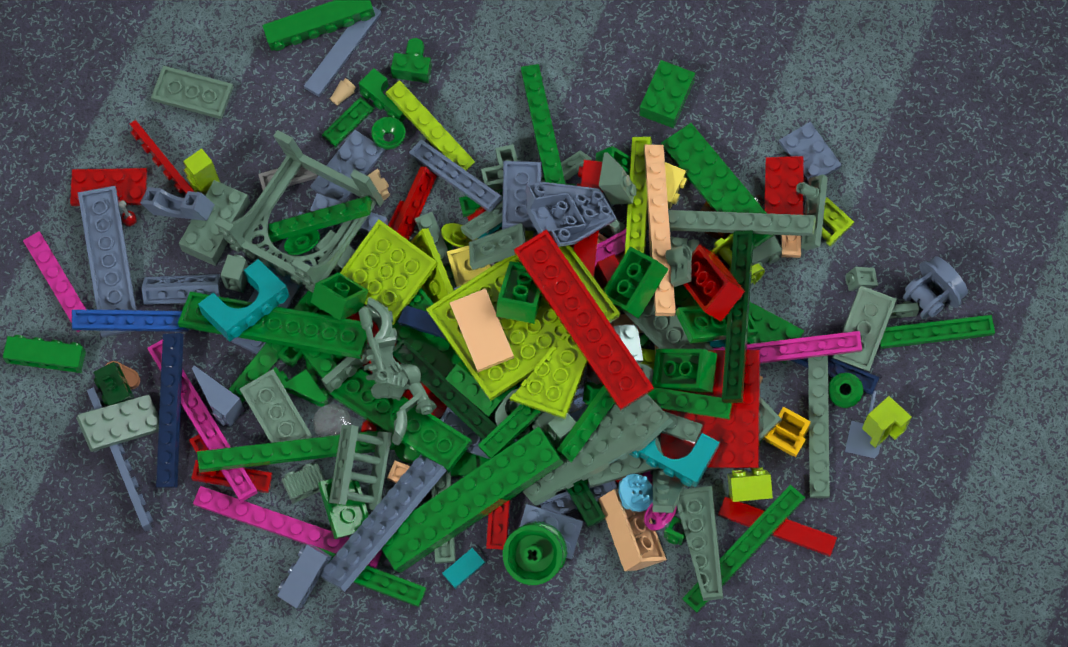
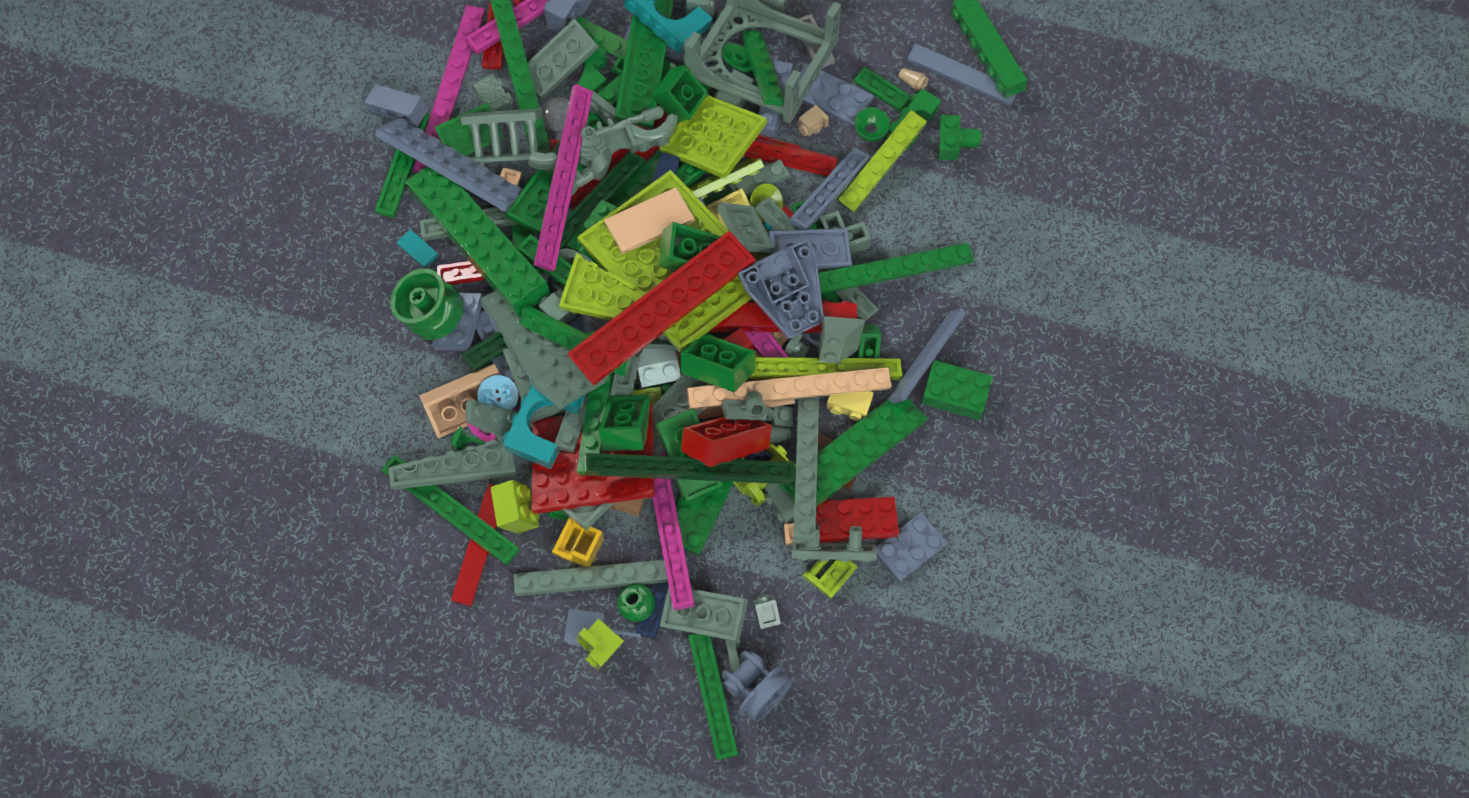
camera: 80 degrees right, 0 degrees up
none -> dark pink plate [534,84,593,272]
none -> sand blue tile [888,308,966,403]

